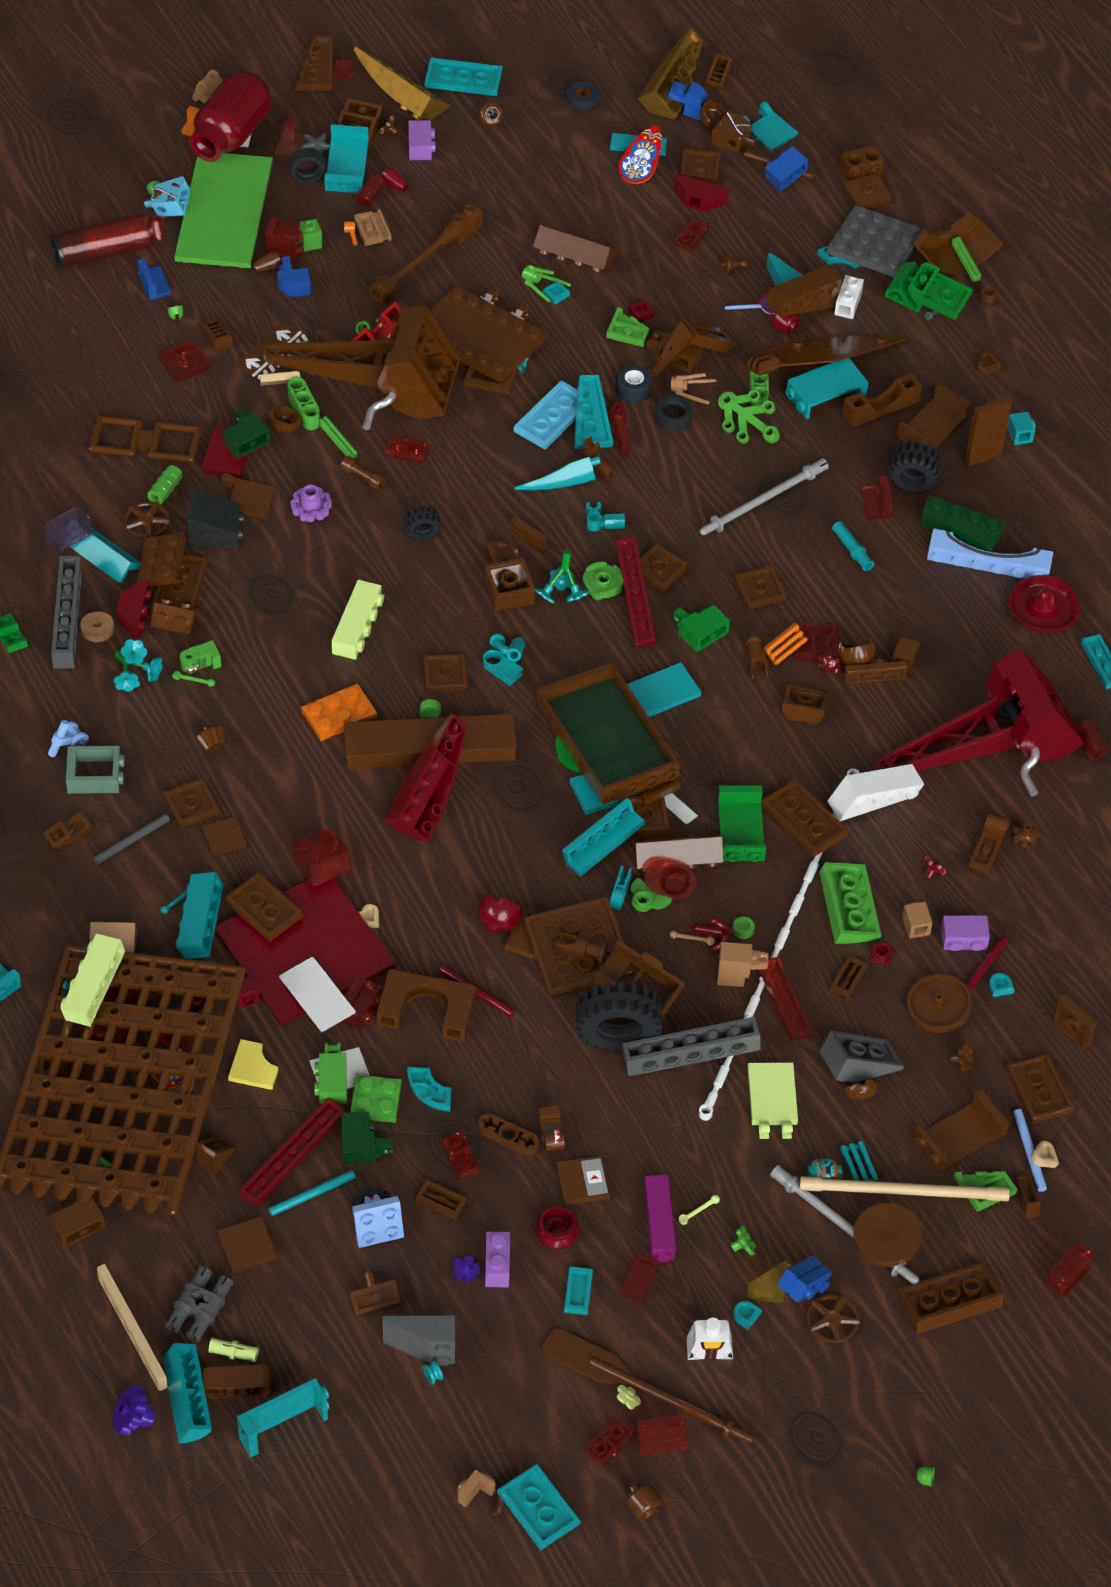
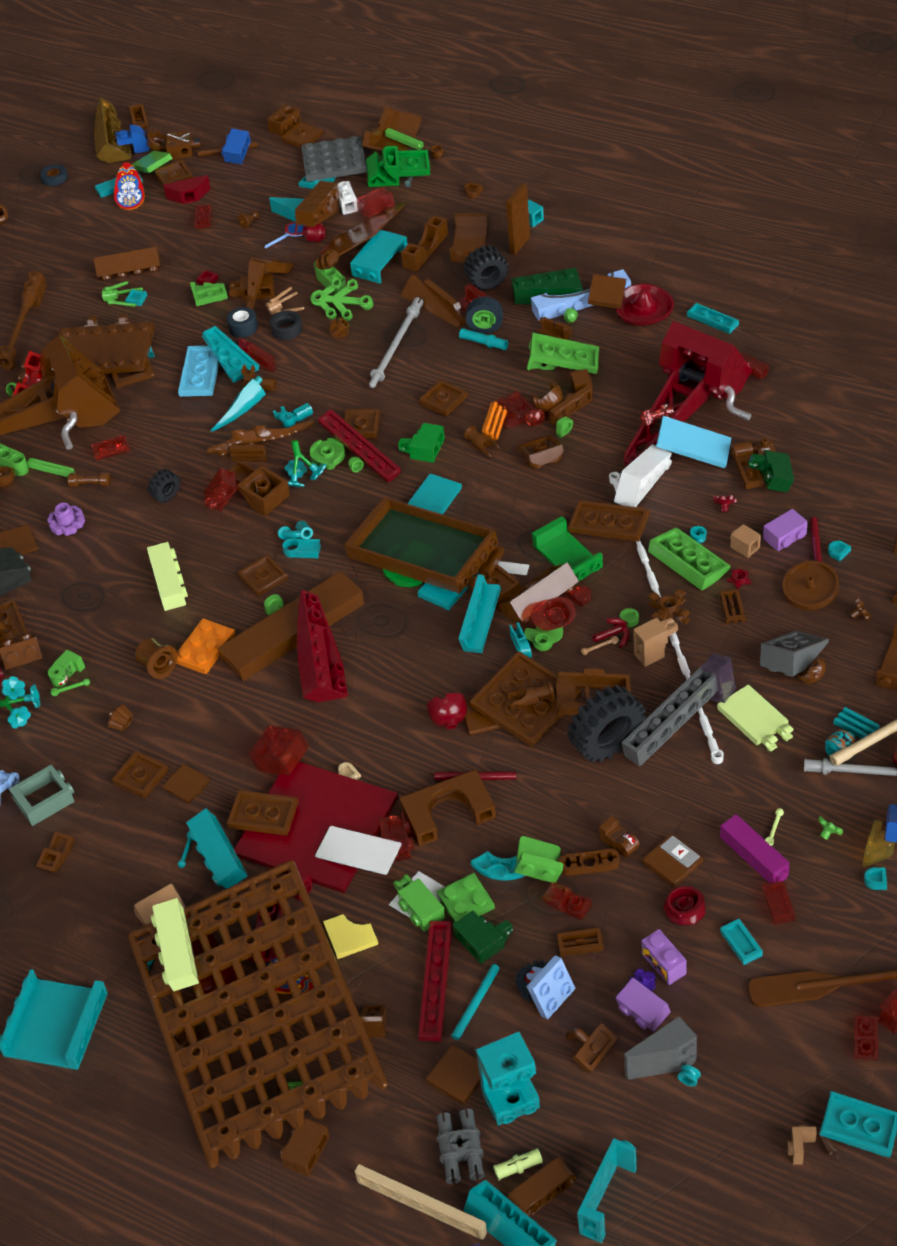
camera: 25 degrees left, 5 degrees down
dark grey bar [94,814,170,864] -> none
yellowish green plant [617,1385,641,1409] -> none
white torso [687,1318,733,1360] -> none
teal flag [741,102,798,152] -> none
clear red plate [758,956,813,1042] -> none
none -> bright green tile [131,151,172,173]
none -> reddish brown piece [135,638,177,679]
none -> clear red hinge [204,468,238,511]
none -> reddish brown animal [207,420,315,457]
none -> reddish brown gear [329,318,349,338]
none -> bright green hinge [348,456,364,472]
none -> clear red hinge [356,186,395,218]
none -> reddish brown wedge [401,274,466,327]
none -> black wheel [466,296,503,334]
none -> teal plate [476,1032,540,1126]
none -> bright green bracket [514,836,564,884]
none -> bright green plate [527,333,599,374]
none -> reddish brown hinge [537,317,574,340]
none -> bright green tile [556,416,573,438]
none -> bright green hinge [564,308,578,323]
none -> clear red tile [568,585,591,607]
none -> reddish brown tile [588,274,626,309]
none -> medium lavender brick [616,978,671,1032]
none -> clear red bar [640,405,674,426]
none -> reddish brown pin [648,588,690,625]
none -> medium azure tile [656,416,731,468]
none -> teal bush [690,526,707,544]
none -> clear purple panel [702,654,736,703]
none -> dark green hinge [748,450,794,492]

